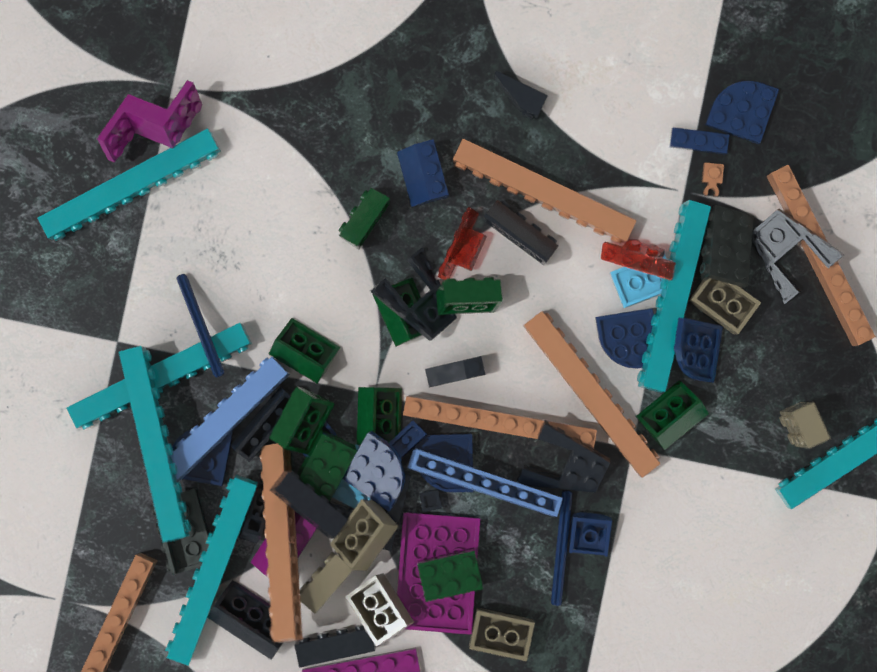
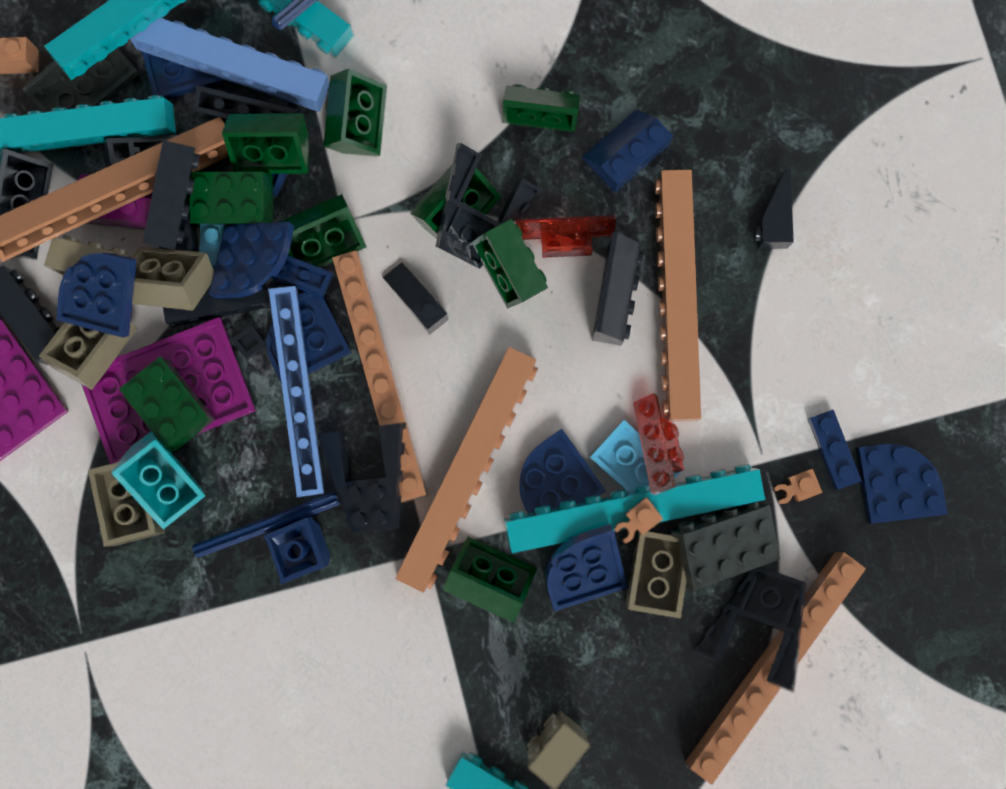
camera: 65 degrees right, 5 degrees down
none -> dark blue plate [56,253,137,338]
none -> teal slope [111,431,205,529]
none -> nougat plate [614,498,663,543]

